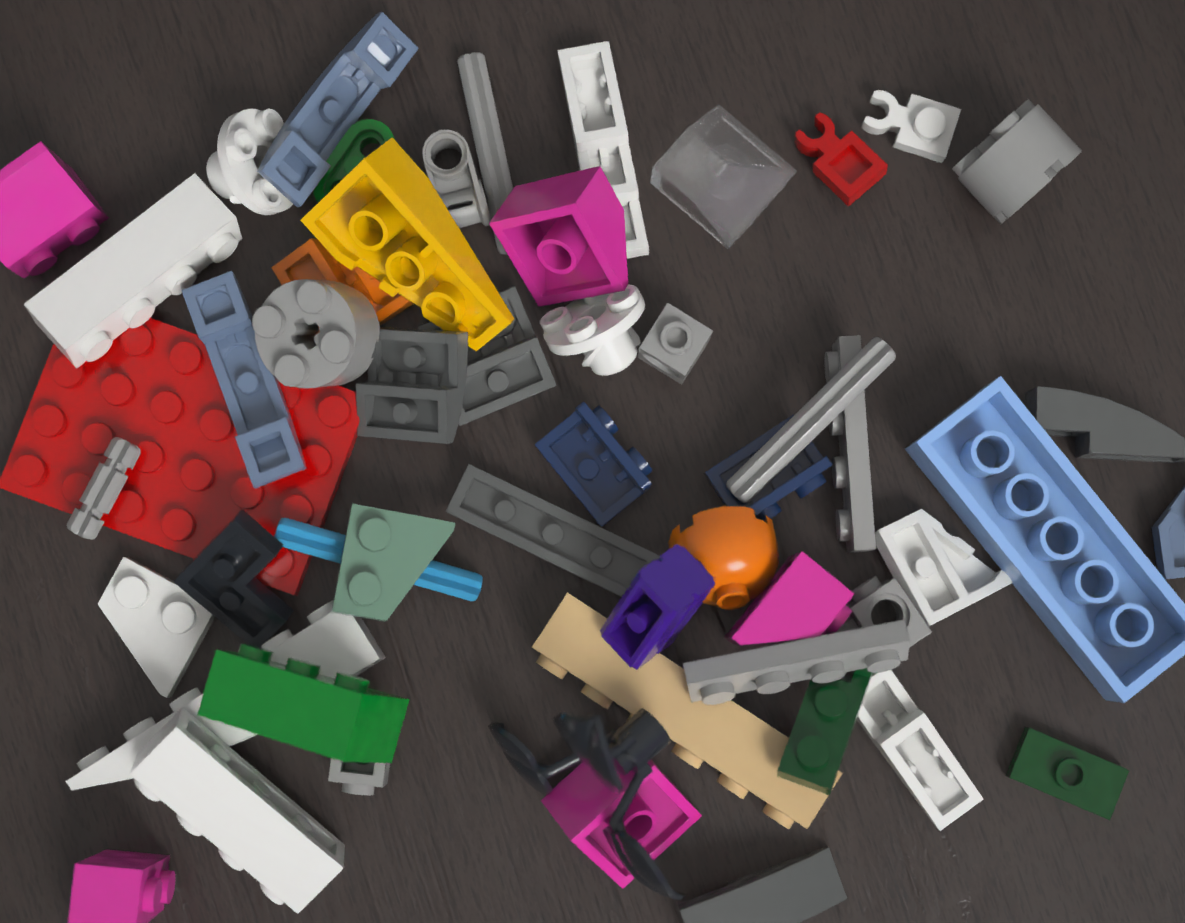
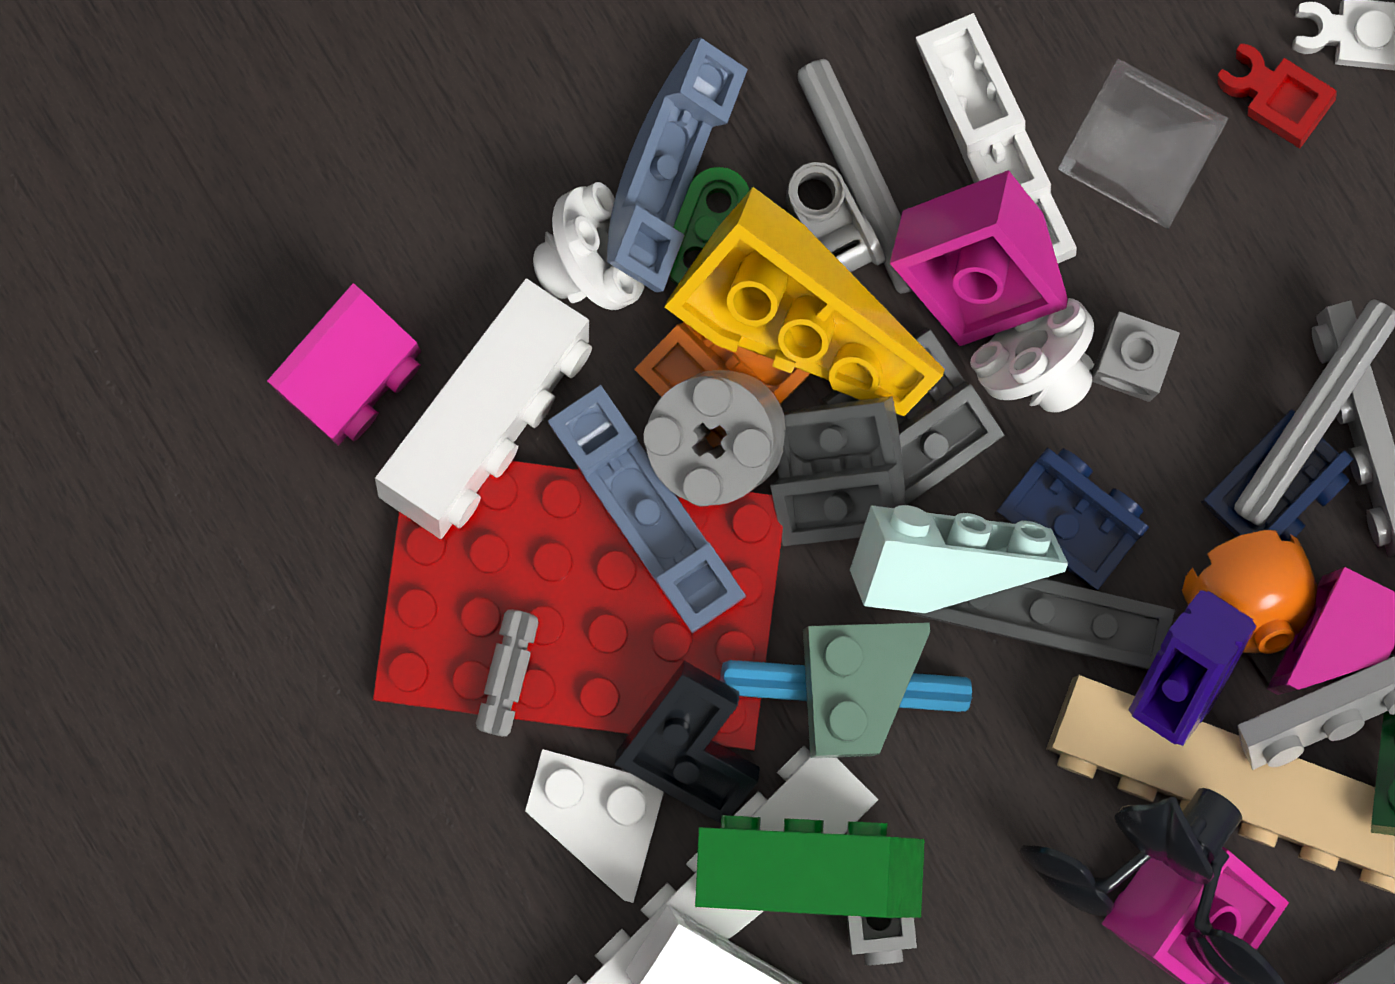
camera: 15 degrees left, 0 degrees up
none -> light aqua slope [850,505,1068,613]

